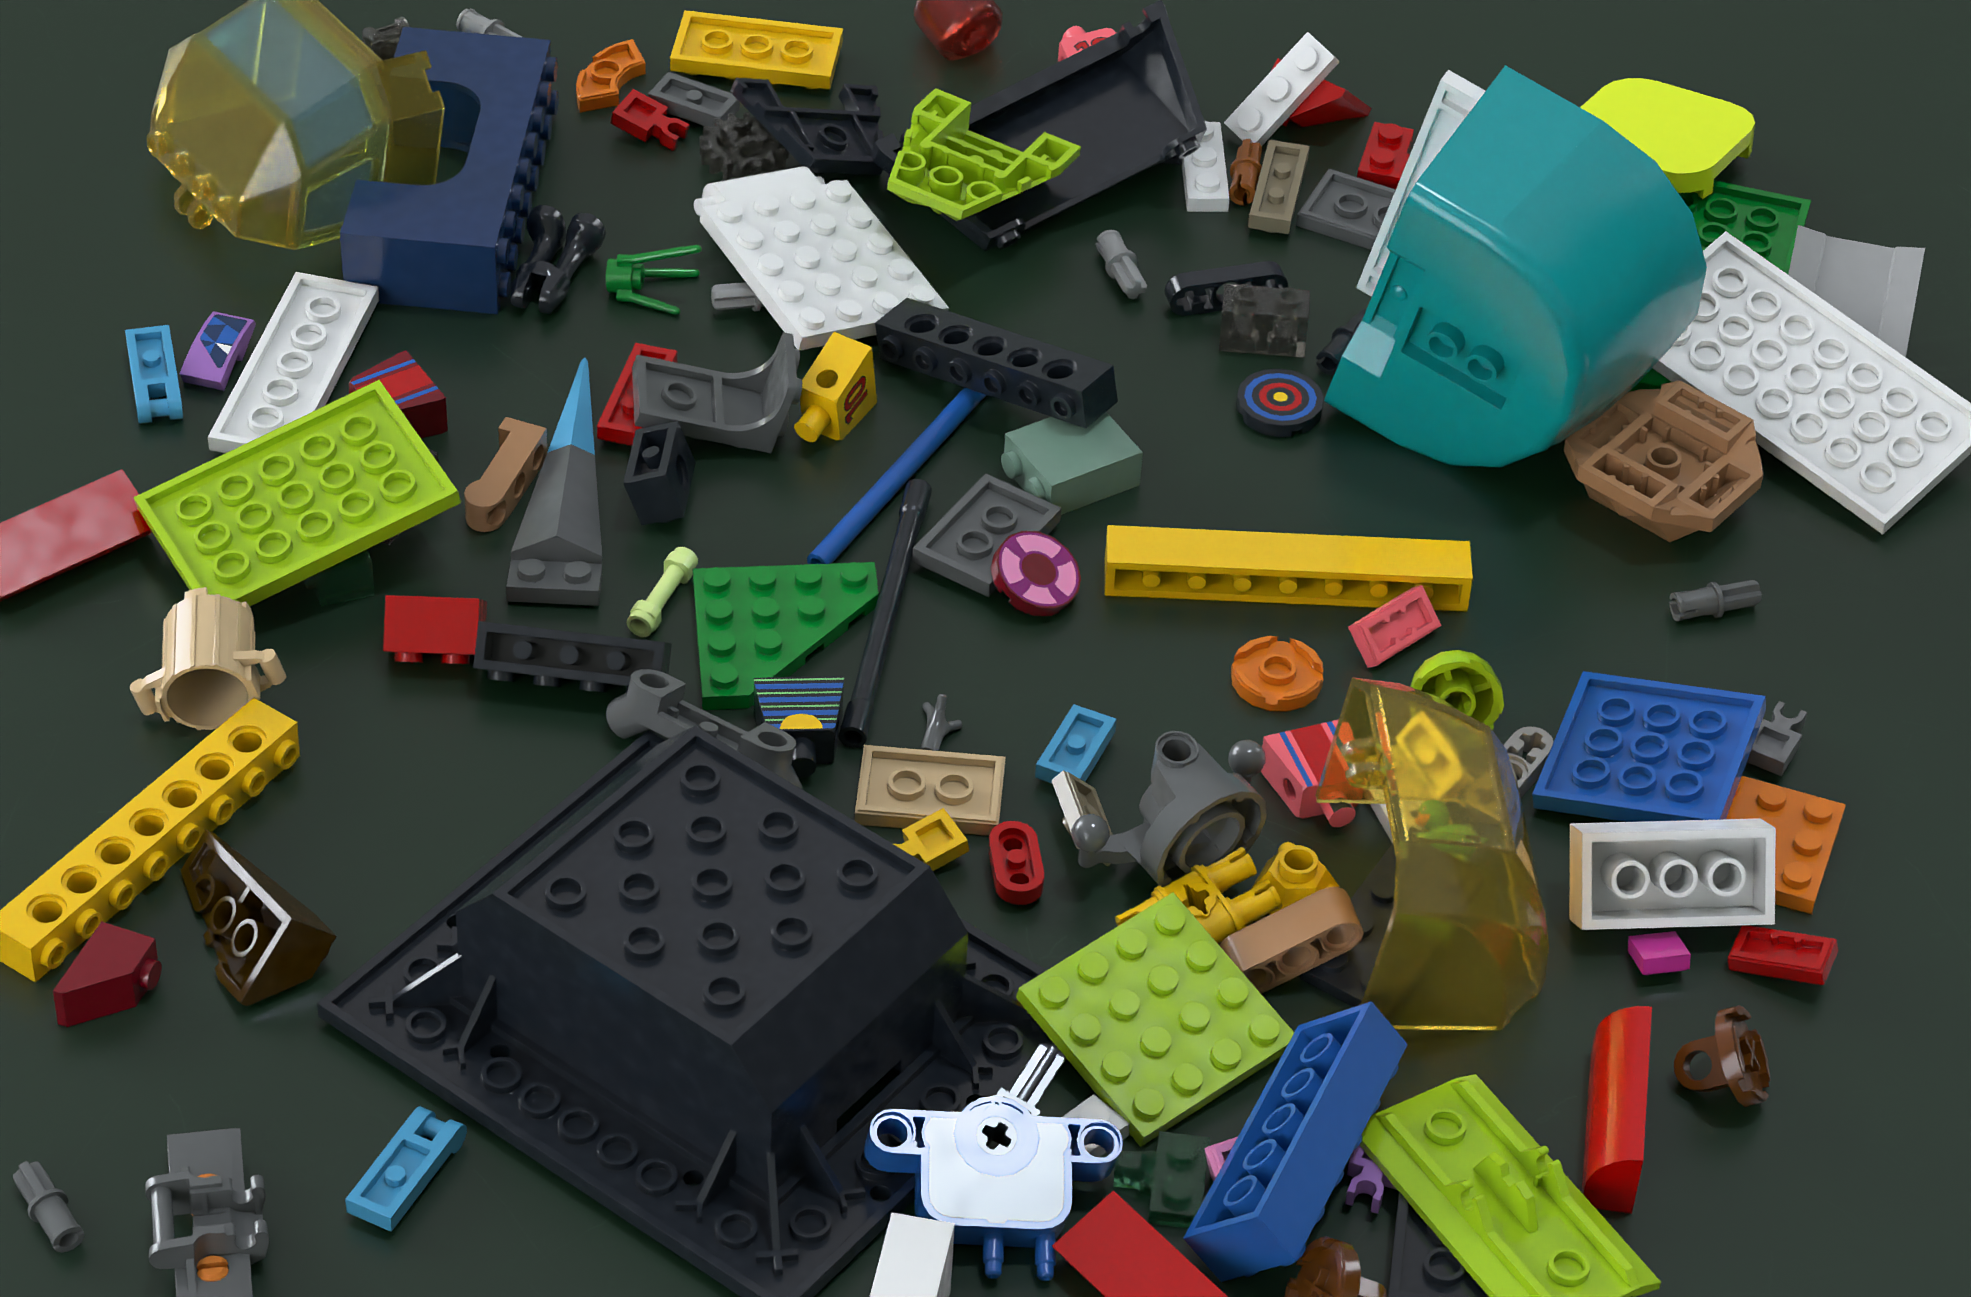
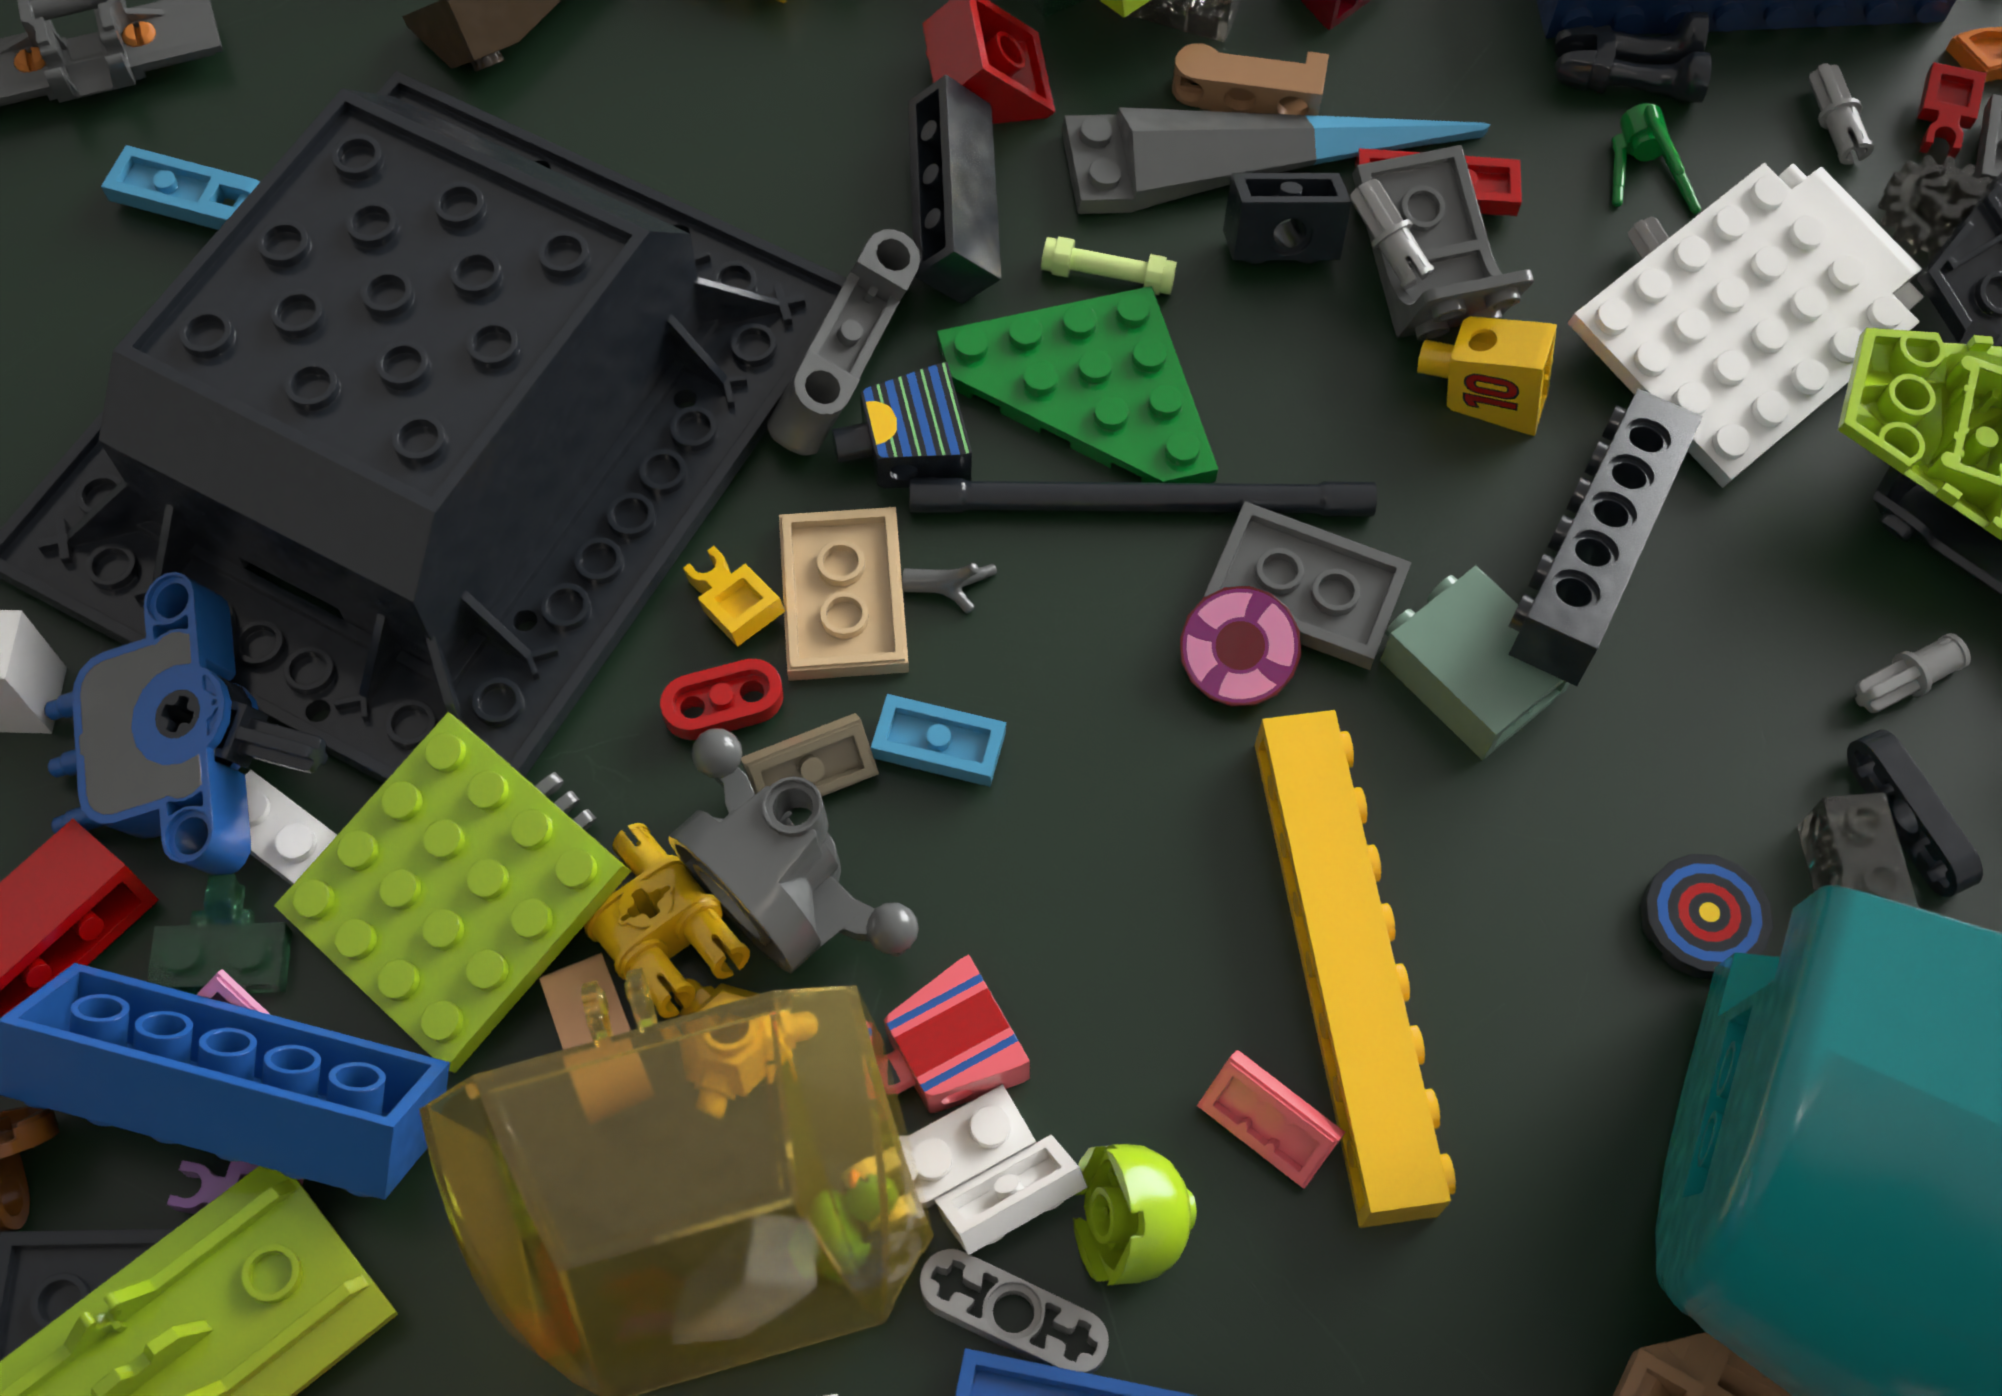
camera: 80 degrees right, 20 degrees up
blue piece [807,387,986,564] -> none
orange tile [1231,636,1324,711] -> none
none -> light grey axle [1350,179,1435,290]
none -> light grey axle [1808,63,1874,165]

